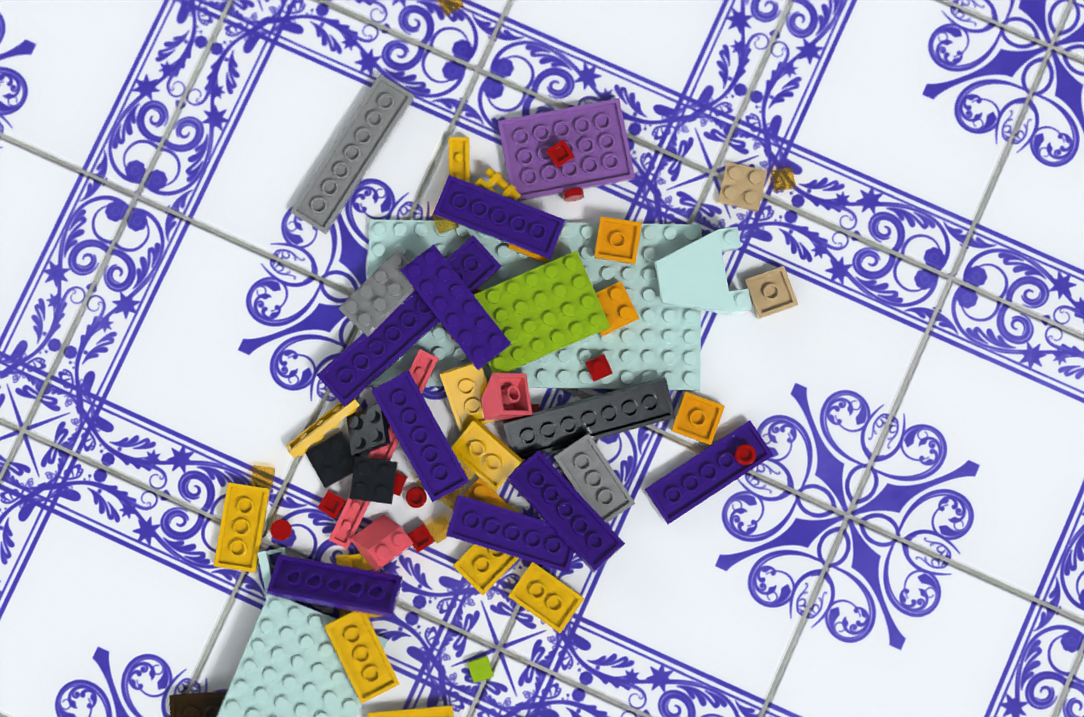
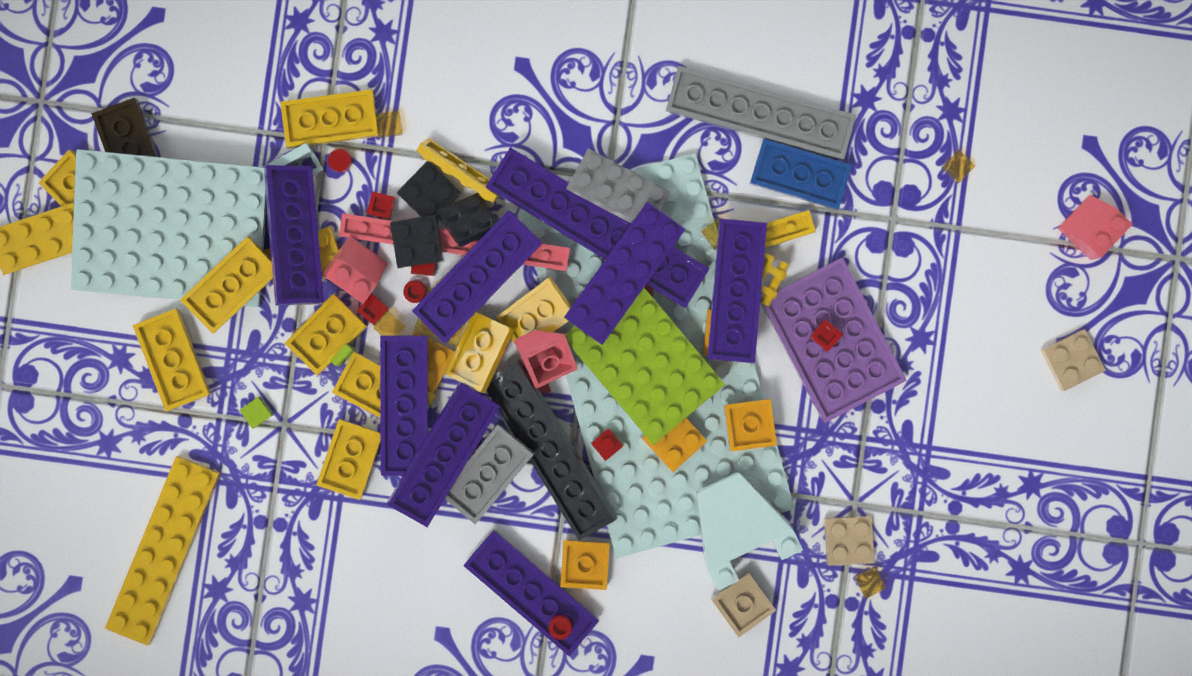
camera: 70 degrees right, 5 degrees up
red tile [563,188,584,202] -> none
none -> yellow plate [285,294,368,376]
none -> lime tile [331,344,356,366]
none -> blue plate [749,139,852,210]

